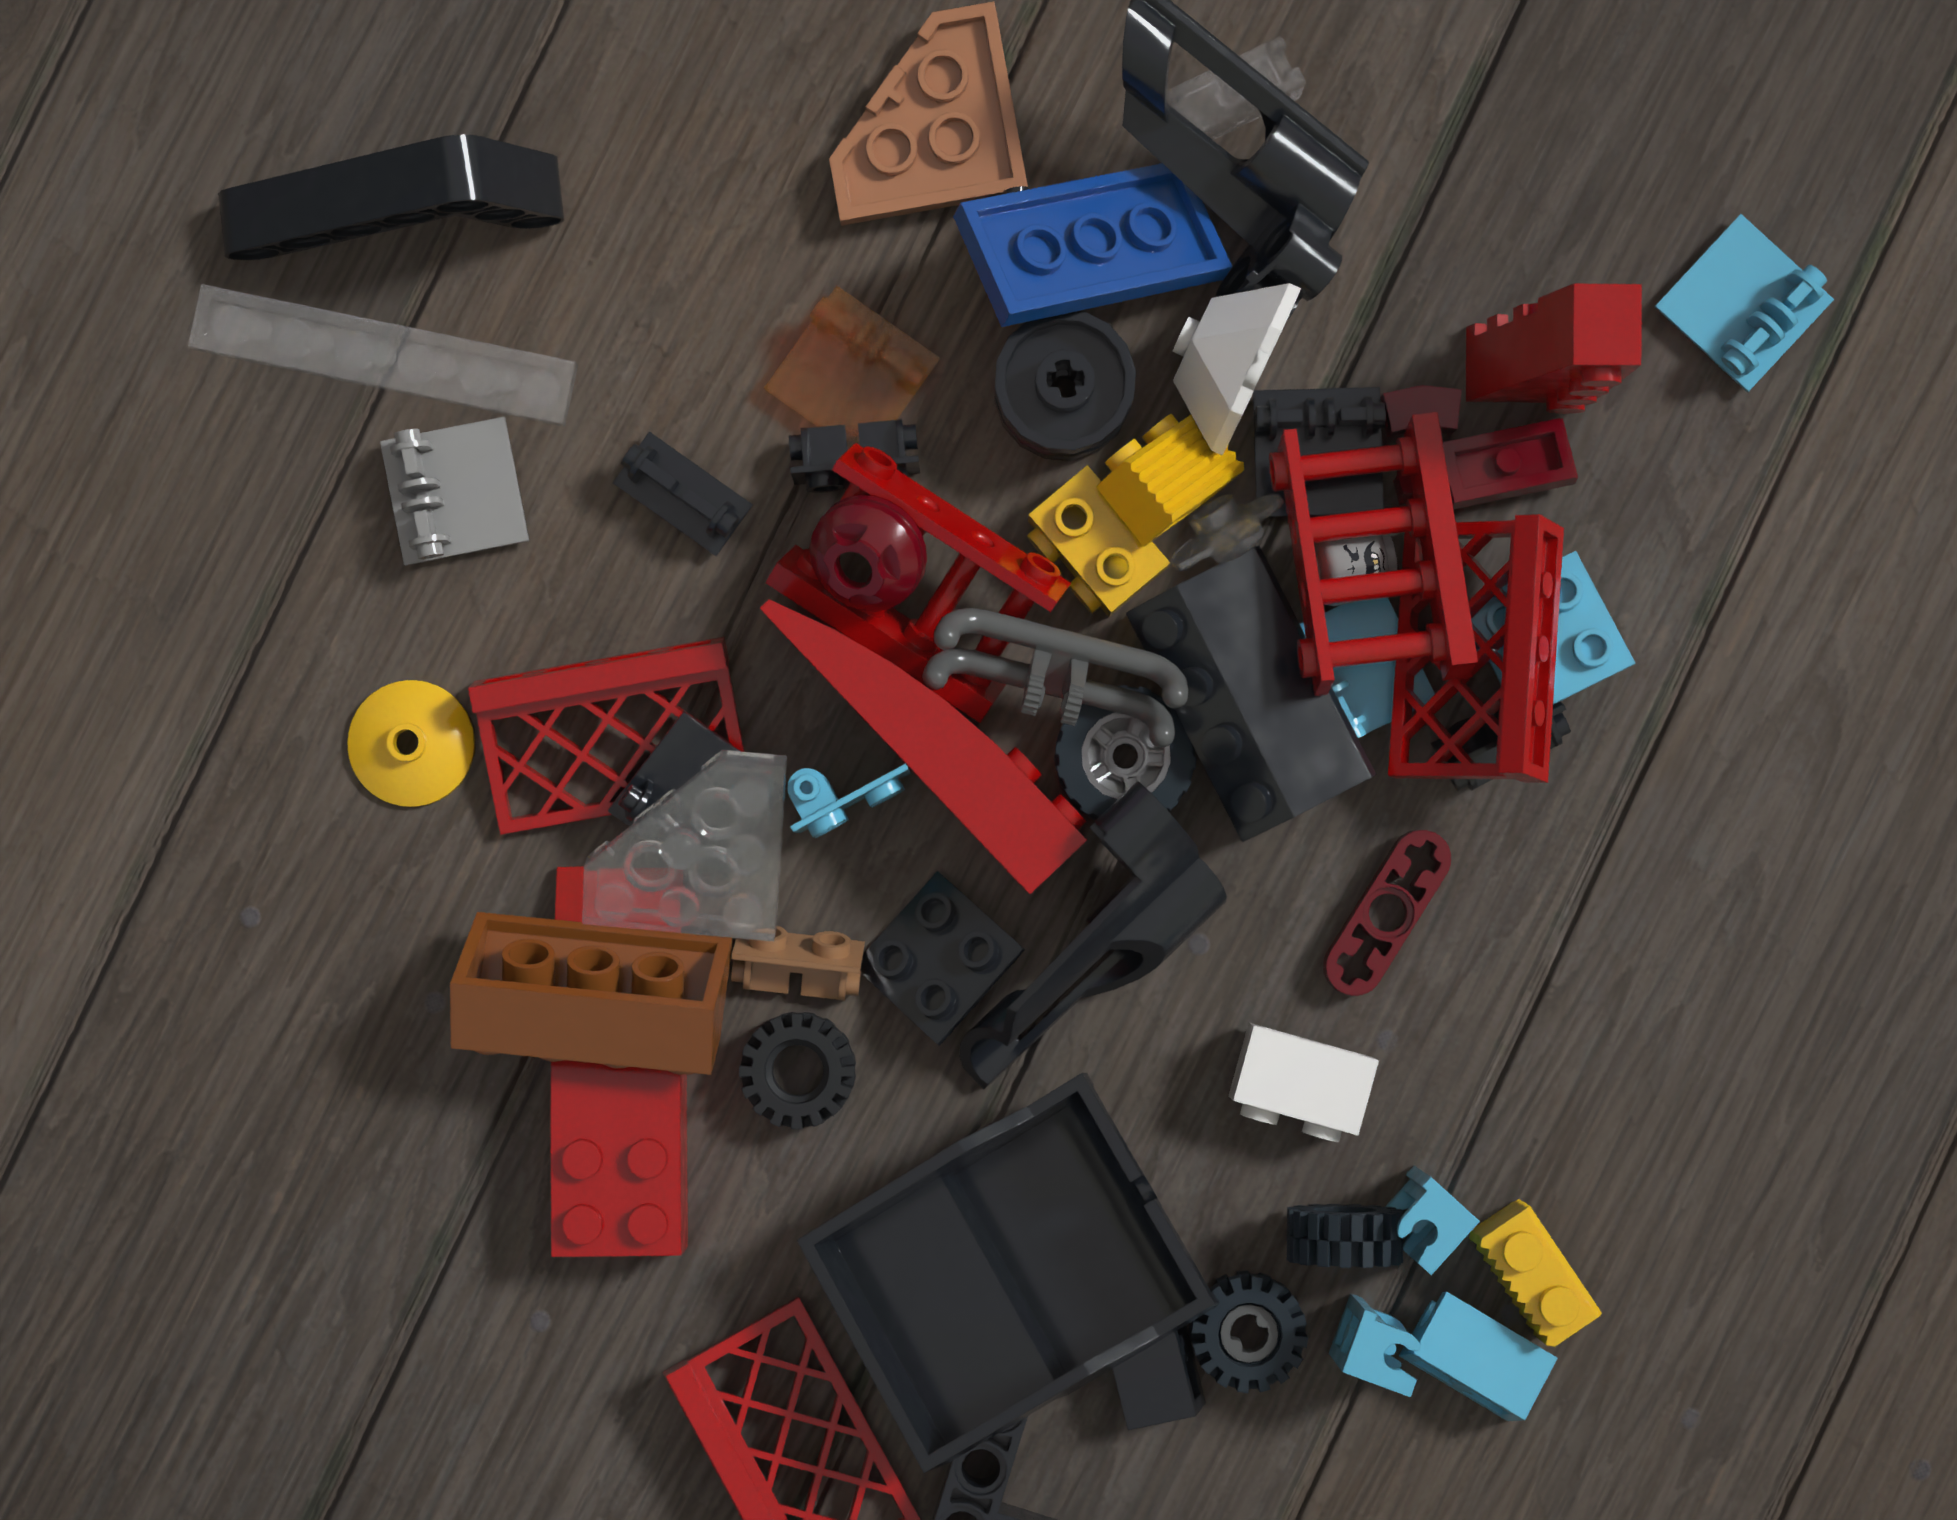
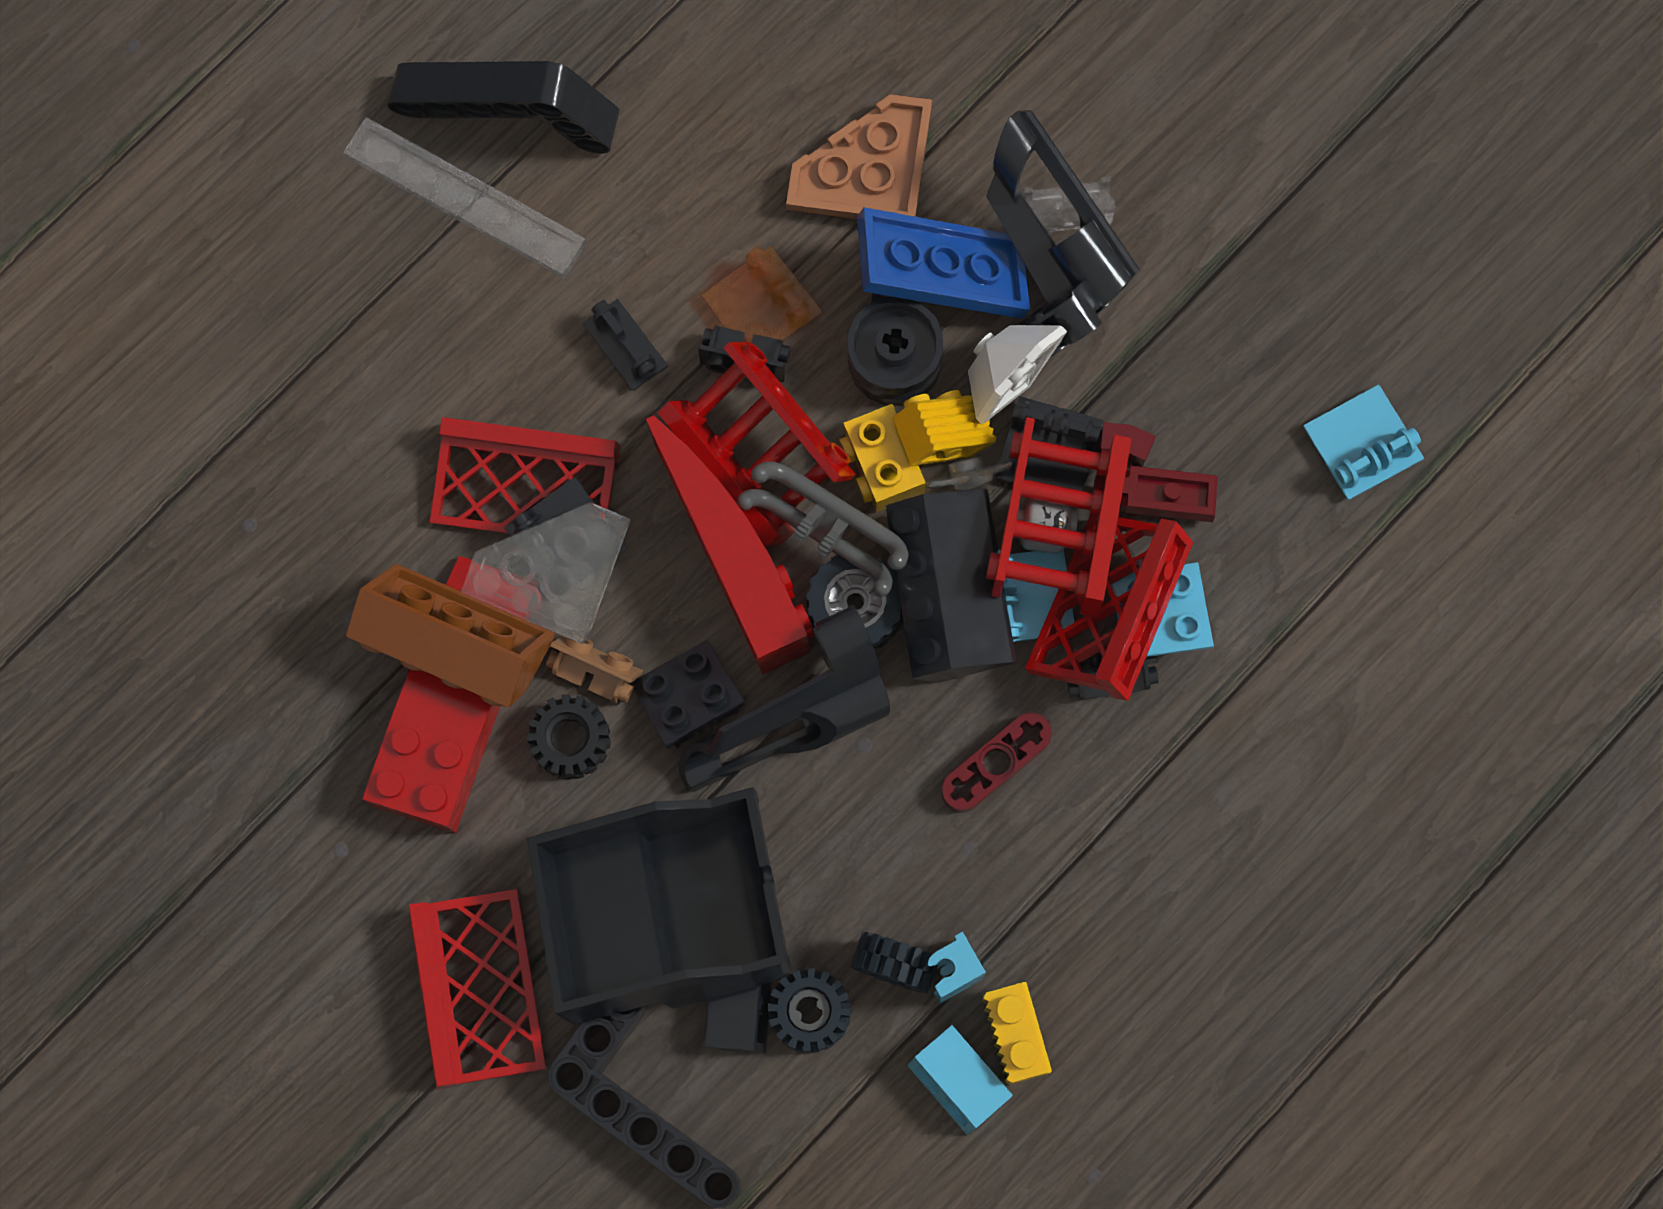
camera: 25 degrees right, 10 degrees down
yellow dish [347,680,475,807] -> none
light grey hinge [380,416,529,566] -> none
medium azure hinge [787,764,911,838] -> none
dark red piece [810,495,927,612] -> none
white brick [1228,1023,1379,1142] -> none
medium azure hinge [1329,1293,1421,1397] -> none
red wedge [1466,283,1642,414] -> none

